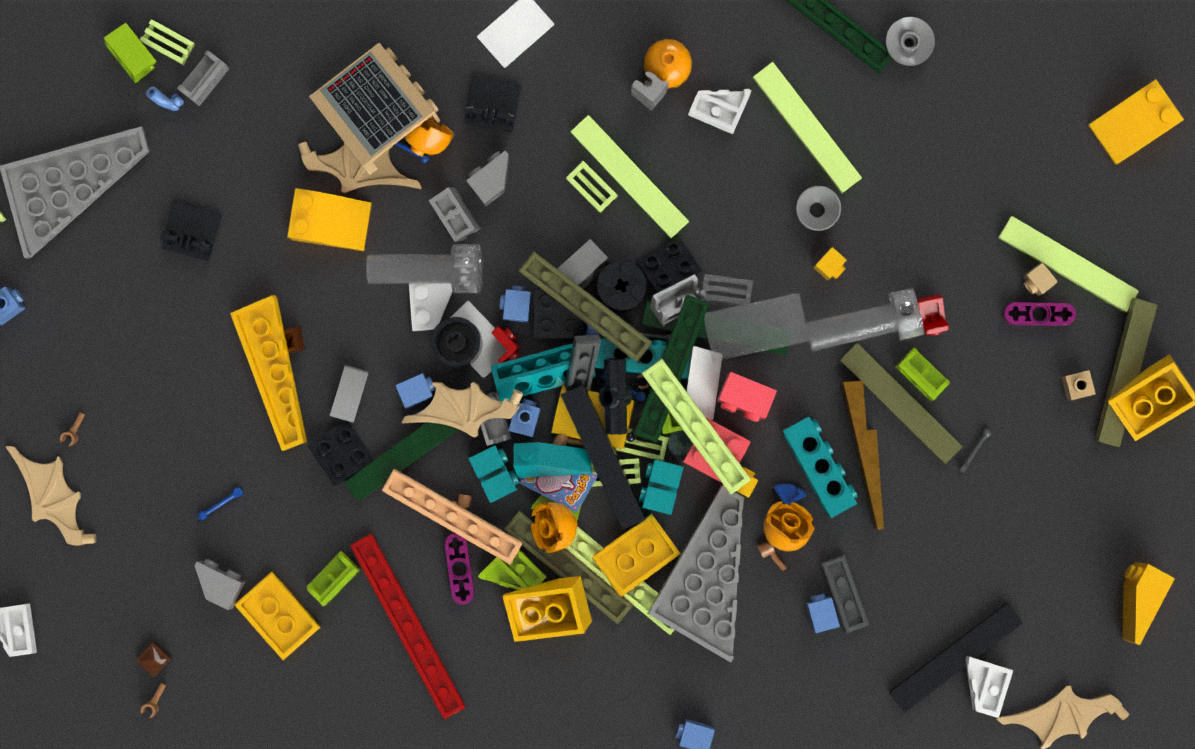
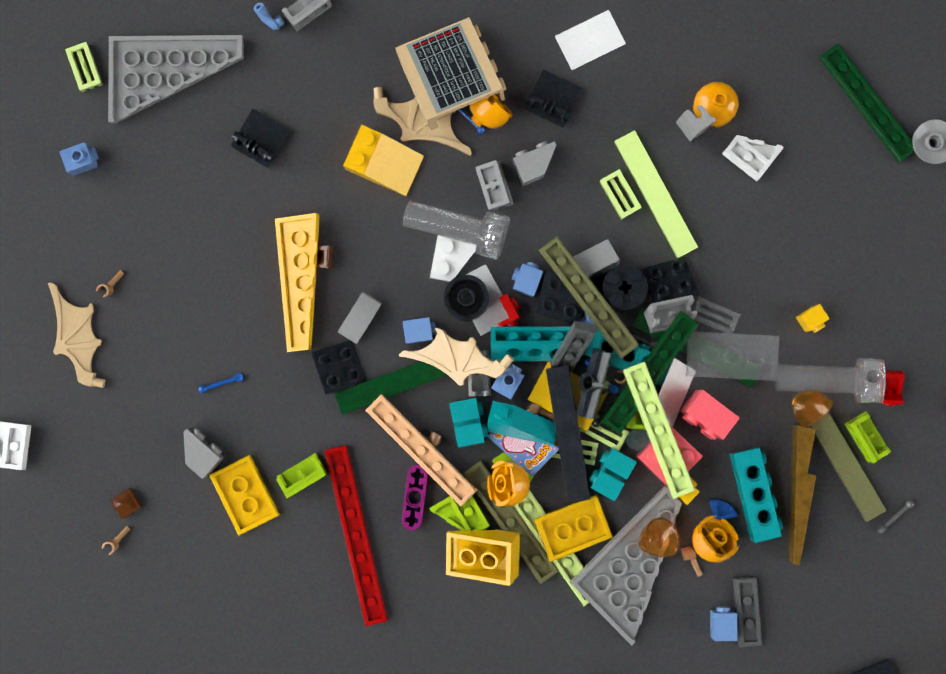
camera: 15 degrees right, 0 degrees up
yellowish green tile [753,62,862,194] -> none
light grey piece [796,186,841,231] -> none
none -> clear orange helmet [638,517,680,557]
none -> clear orange helmet [792,390,834,427]

